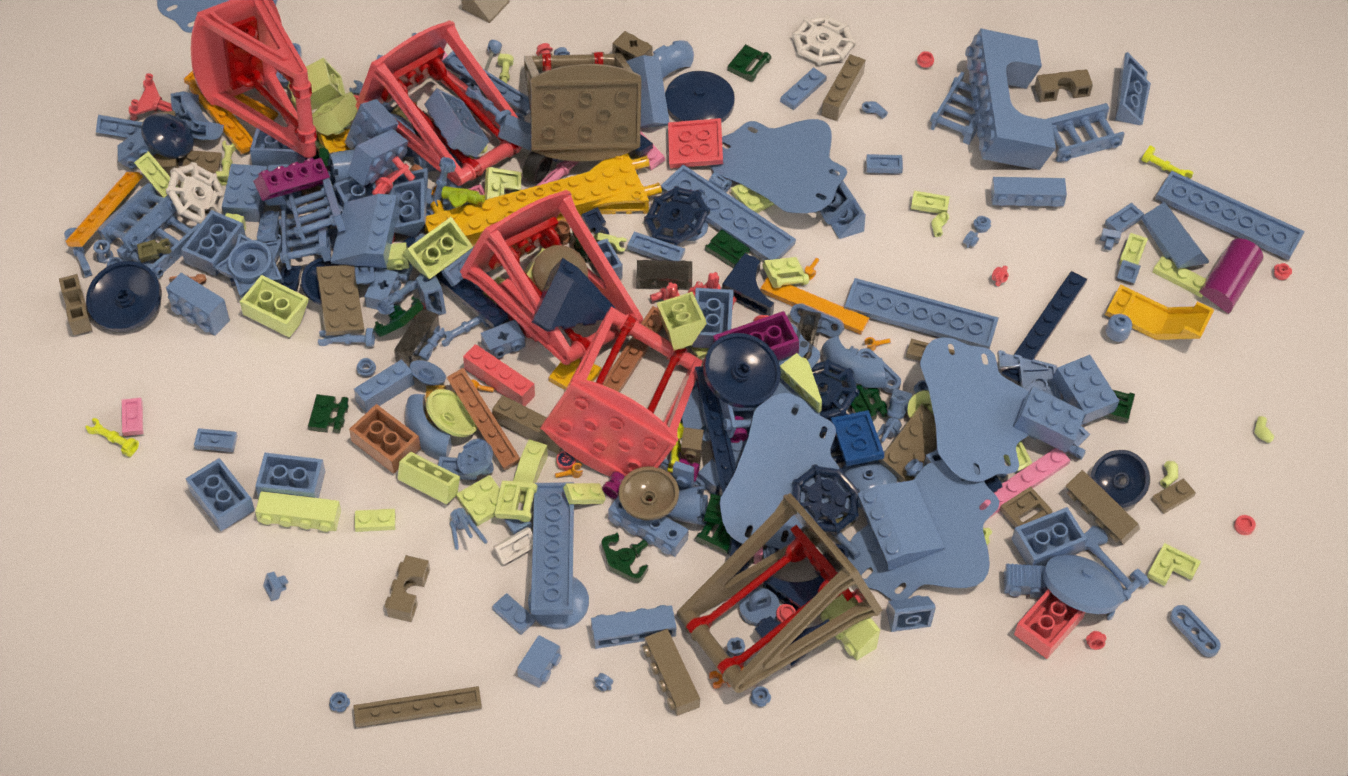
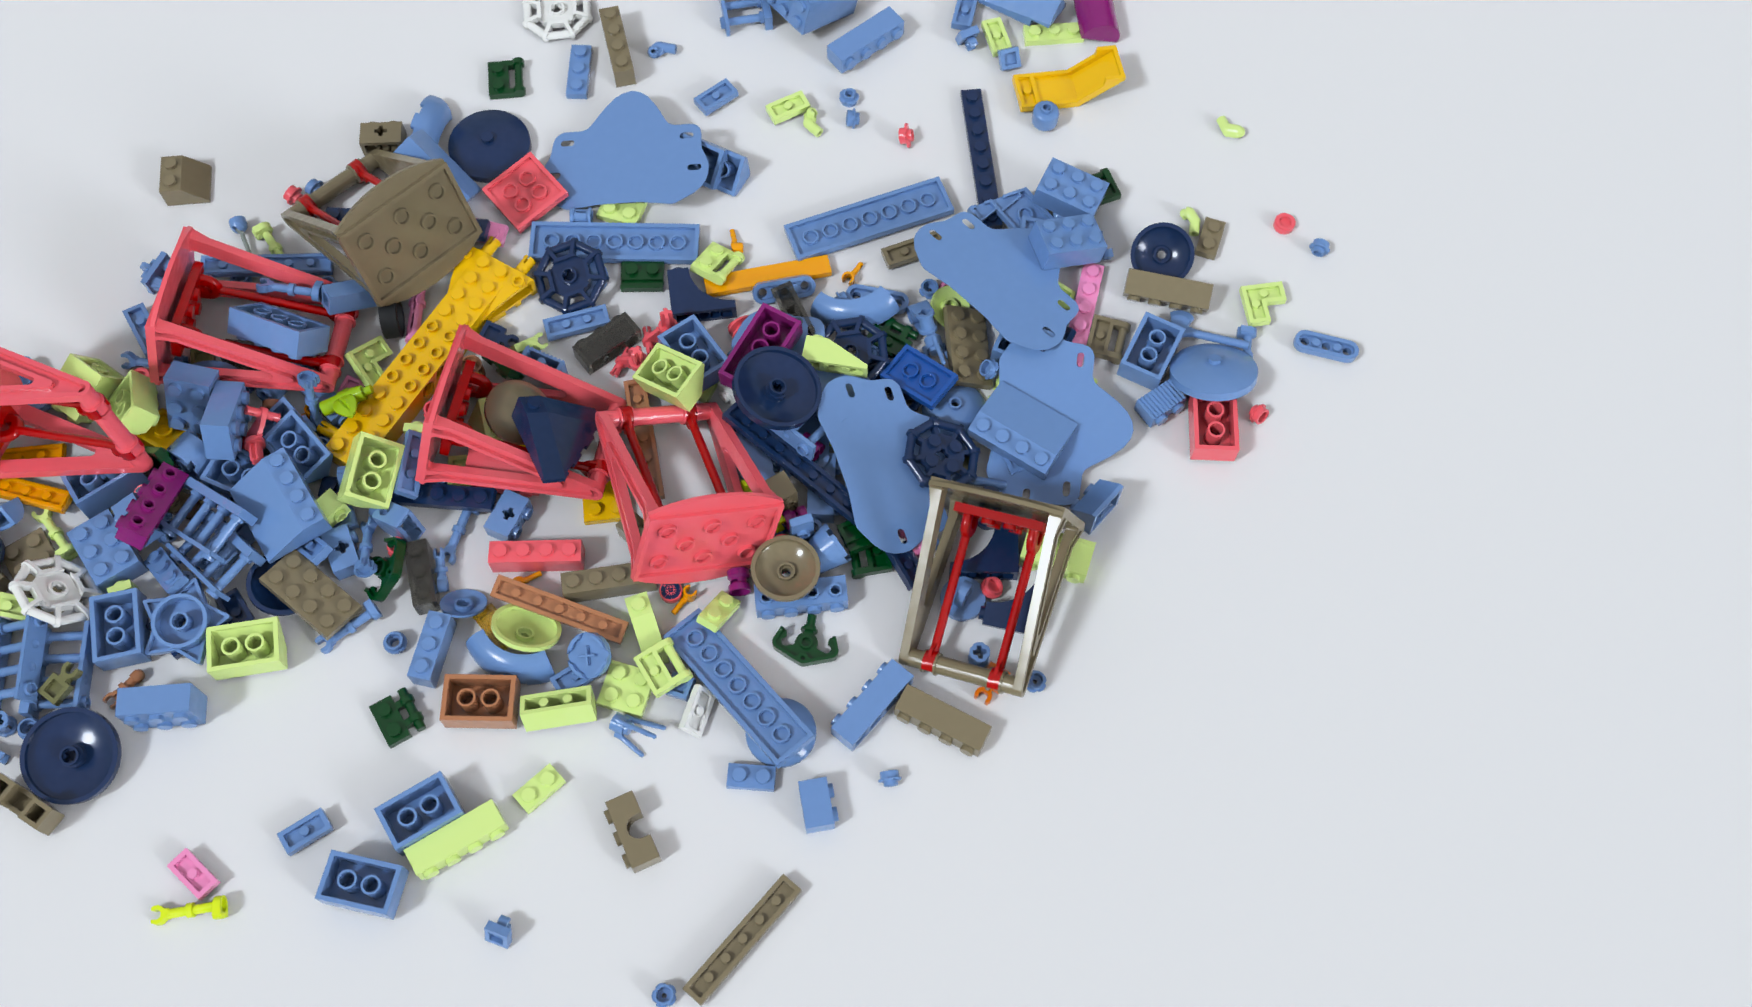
camera: 40 degrees left, 10 degrees up
none -> medium blue plate [1309,238,1330,257]

